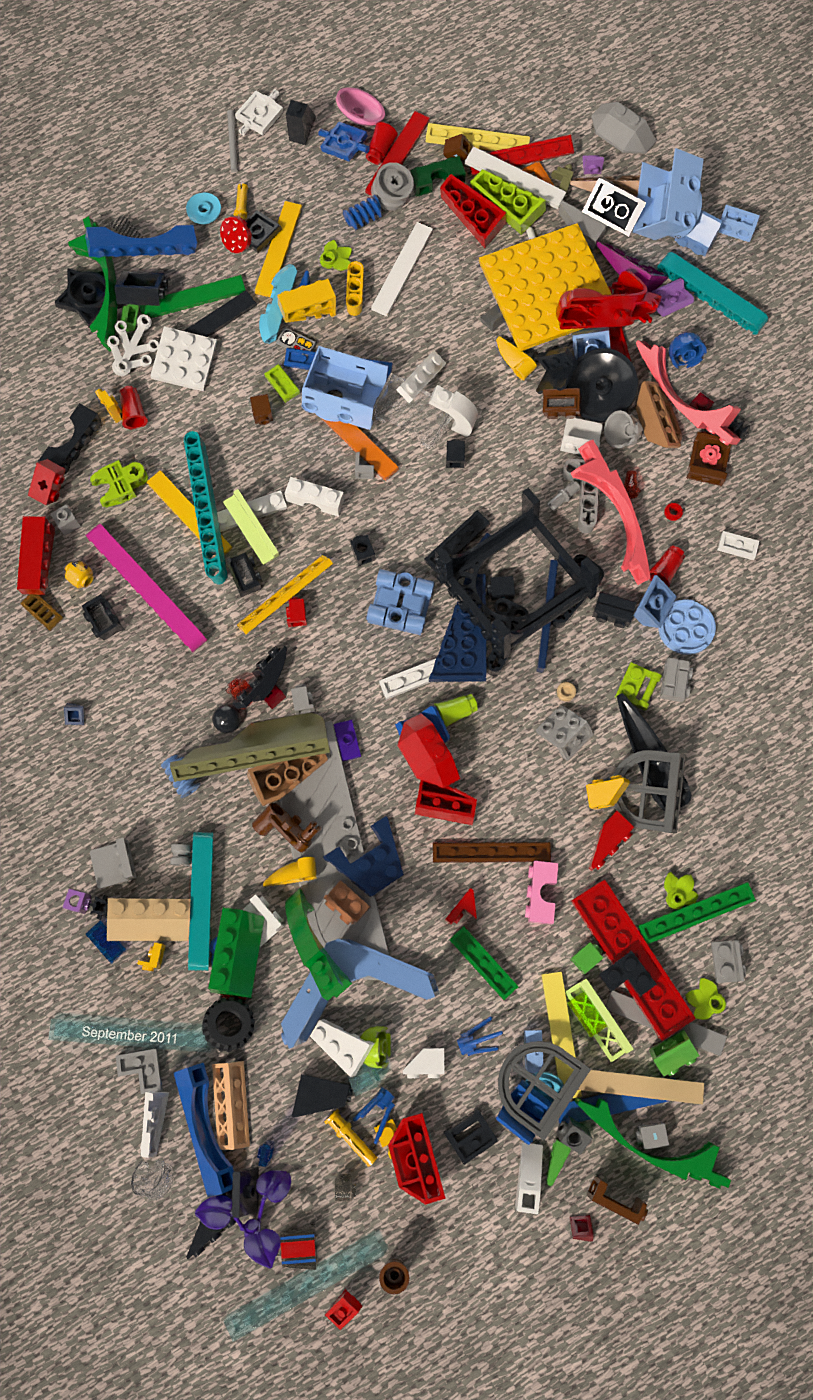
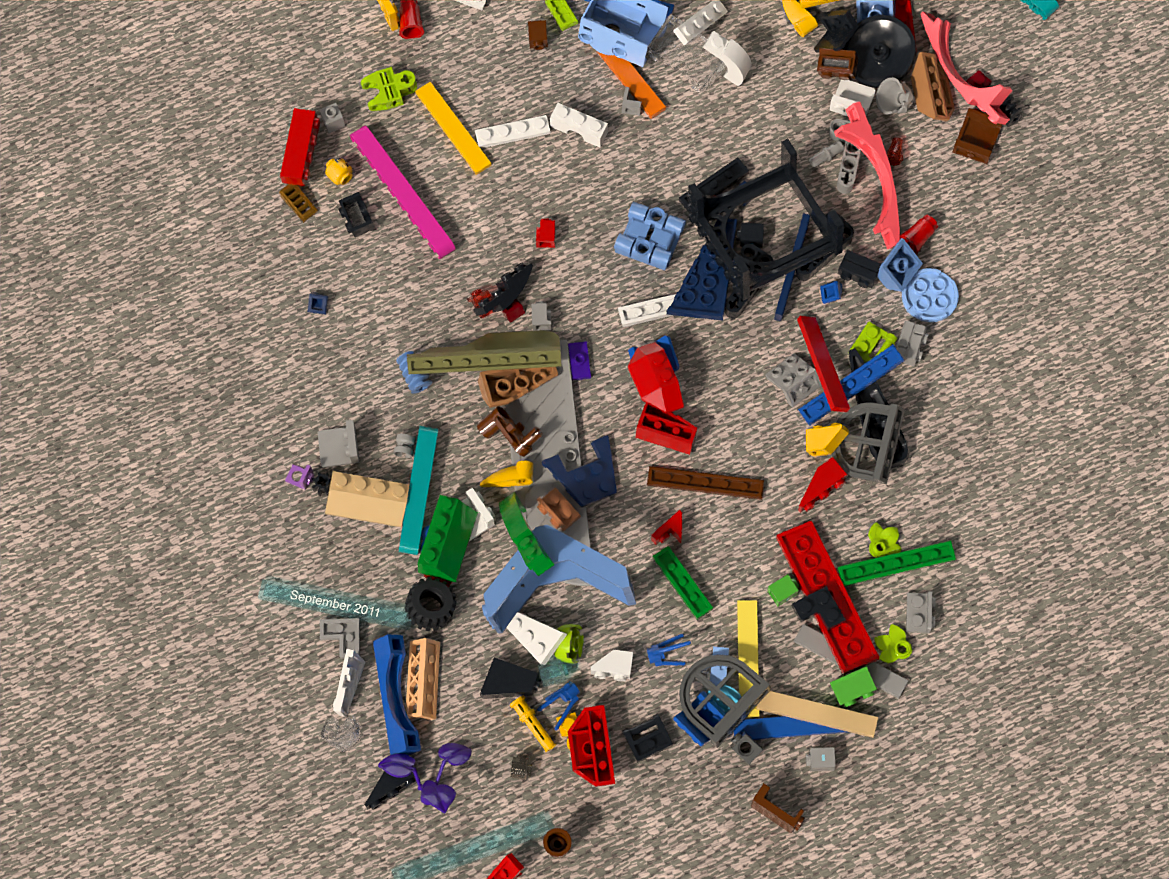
camera: 10 degrees right, 5 degrees down
red brick [28,459,66,505] -> none
black arch [38,403,101,475] -> none
clear blue plate [85,920,127,964] -> none
yellow bracket [137,942,166,972] -> none
teal beam [184,431,228,585] -> none
black hair [212,704,241,733] -> none
yellowish green fence [223,489,279,565] -> none
black window [225,552,263,597] -> none
black plate [232,1167,259,1218] -> none
yellow tile [237,555,333,634] -> none
clear blue plate [257,1140,275,1167] -> none
torso [277,1223,318,1270] -> none
black brick [350,535,376,567] -> none
lime plant [434,693,478,727] -> none
black brick [446,439,465,468] -> none
white slope [515,1142,543,1214] -> none
bright pink arch [525,861,558,925] -> none
bright green slope [546,1139,571,1186] -> none
tan tile [557,682,576,702] -> none
yellowish green fence [565,979,633,1062] -> none
clear neon green plate [567,991,607,1038] -> none
dark red slope [570,1215,594,1242] -> none
green slope [575,1098,731,1189] -> none
red plate [664,503,683,521] -> none
blue cylinder [669,332,707,369] -> none
coral plant [700,445,721,465] -> none
white plate [717,531,759,560] -> none
none -> red tile [797,316,850,412]
none -> blue tile [798,345,905,426]
none -> blue slope [820,281,842,304]

